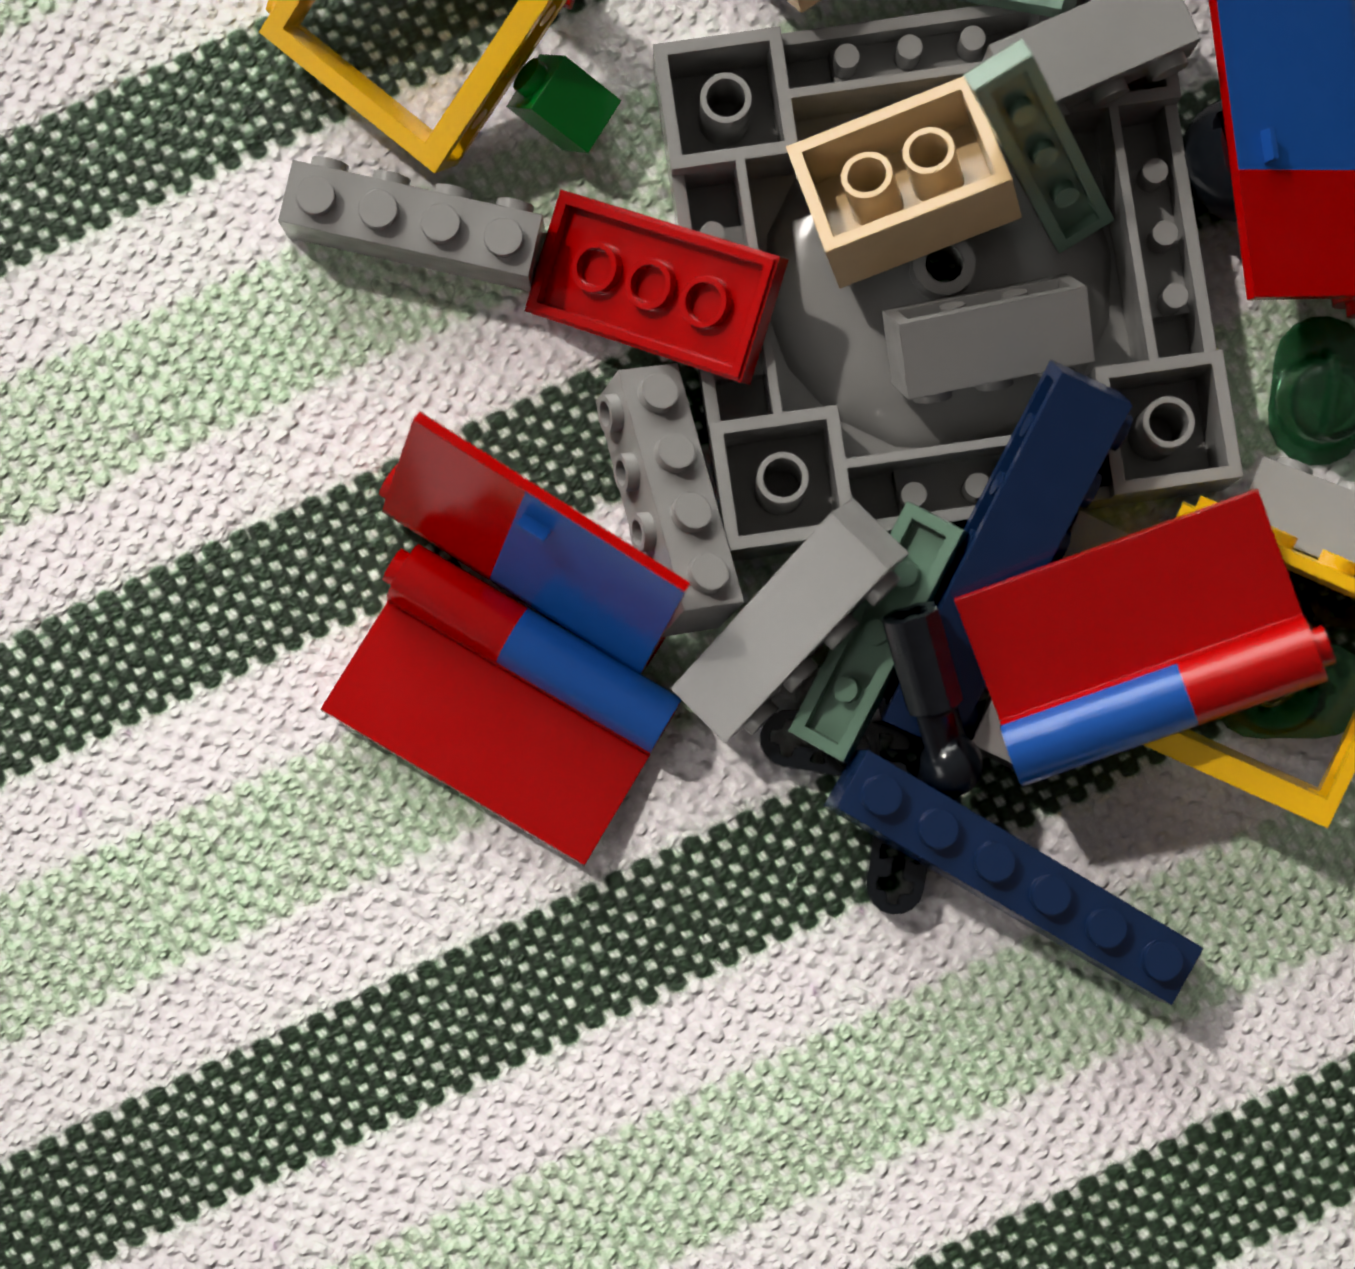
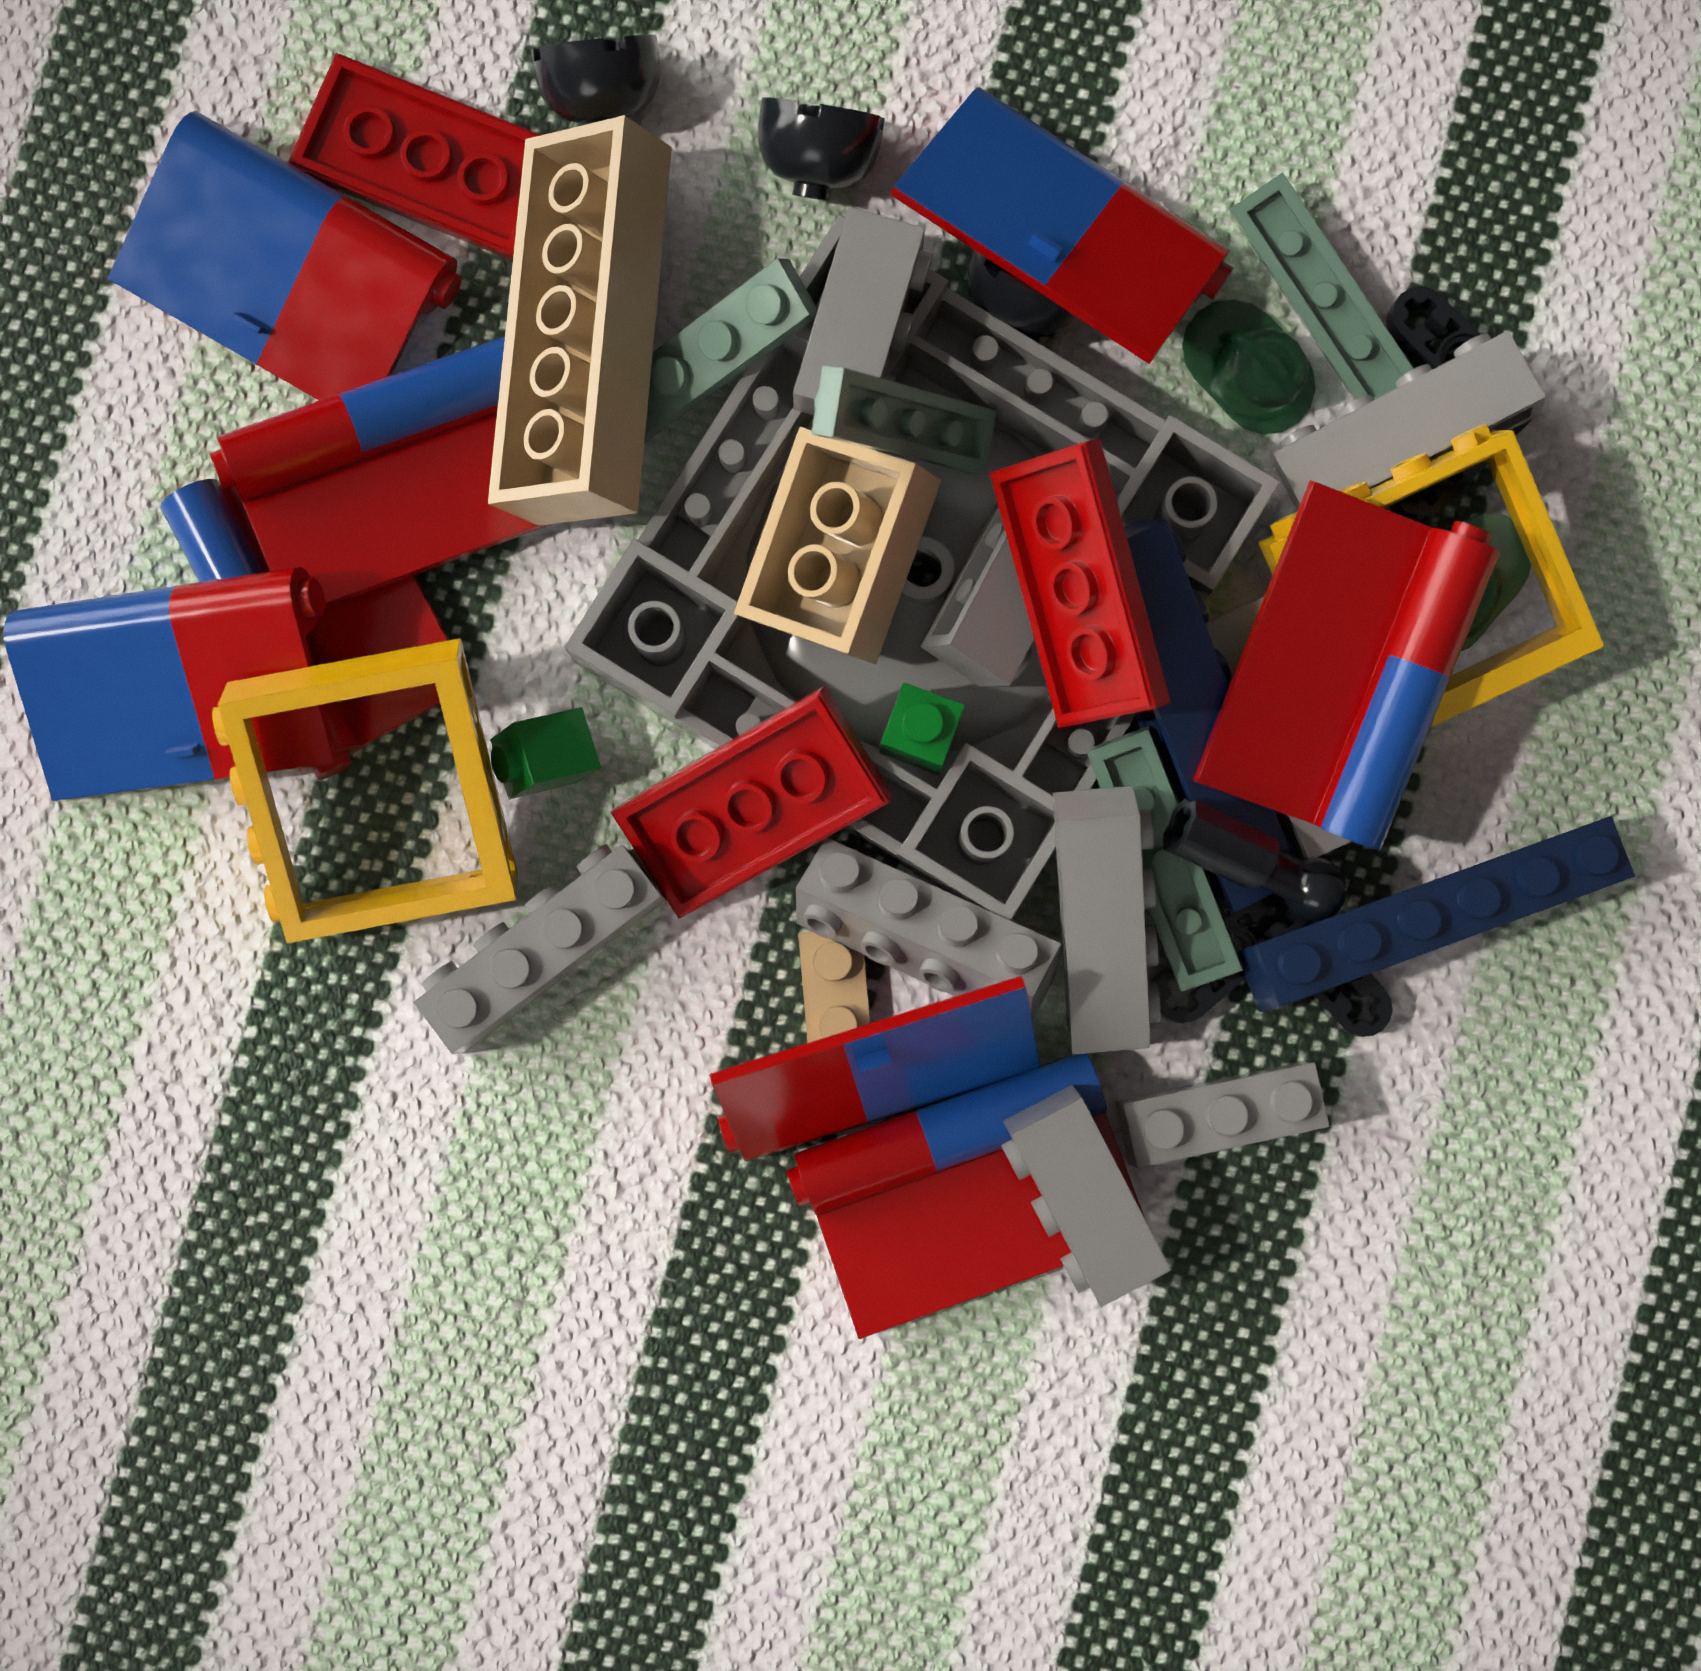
camera: 50 degrees left, 0 degrees up
none -> tan plate [798,932,870,1043]
none -> green brick [879,682,965,775]
none -> red tile [989,438,1171,728]
none -> light grey brick [1001,1085,1171,1307]
none -> light grey brick [1115,1062,1330,1168]

